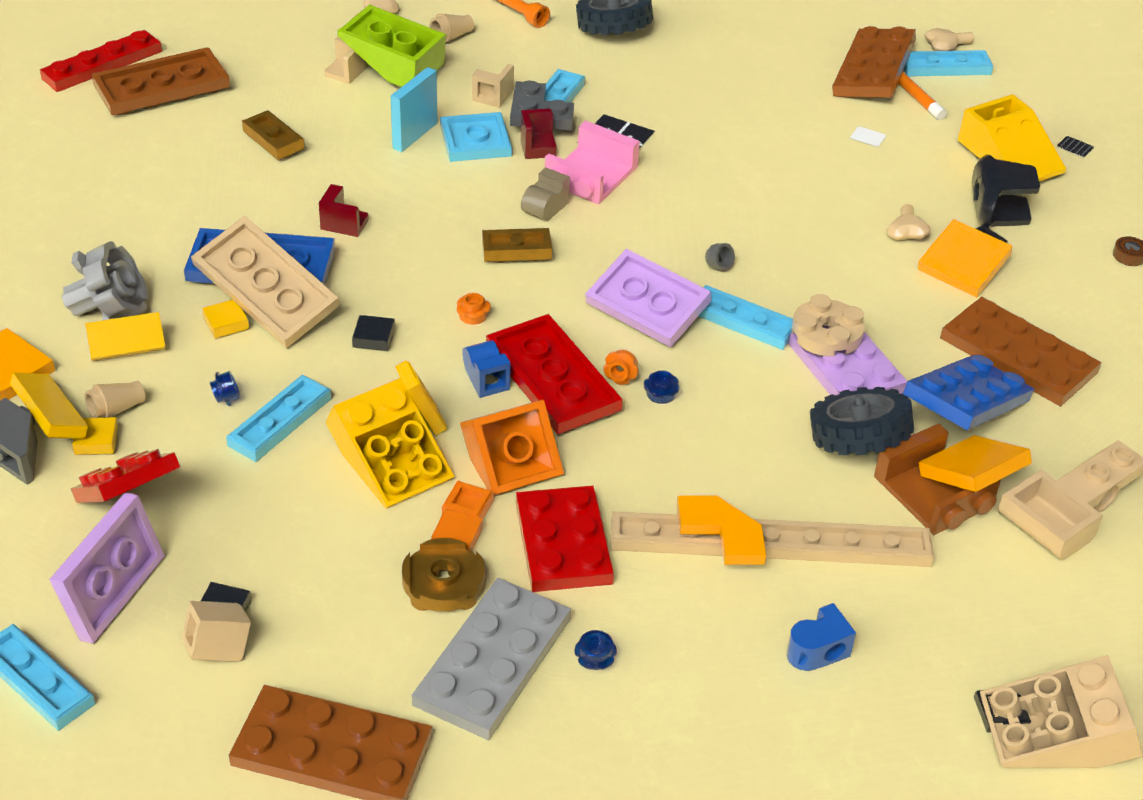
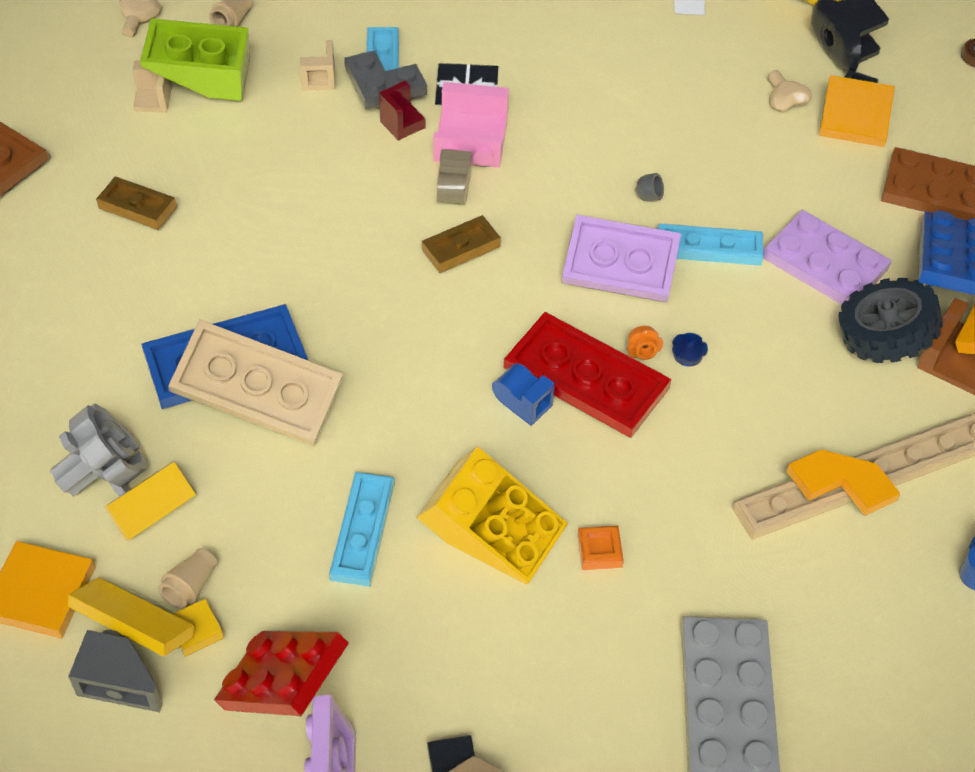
camera: 25 degrees left, 10 degrees up
yellow tile [202,300,249,338] -> none
clear blue plate [210,370,241,406] -> none
dark red panel [318,184,369,237] -> none
black tile [352,315,395,351] -> none
medium azure tile [390,67,438,152] -> none
yellow tile [395,360,447,436] -> none
pearl gold plate [402,538,485,611] -> none
orange tile [431,509,483,551] -> none
medium azure tile [440,112,512,162] -> none
orange plate [456,293,491,325] -> none
orange slope [460,400,564,495] -> none
red plate [516,485,614,592] -> none
clear blue plate [574,630,617,670] -> none
tan plate [791,294,865,356] -> none

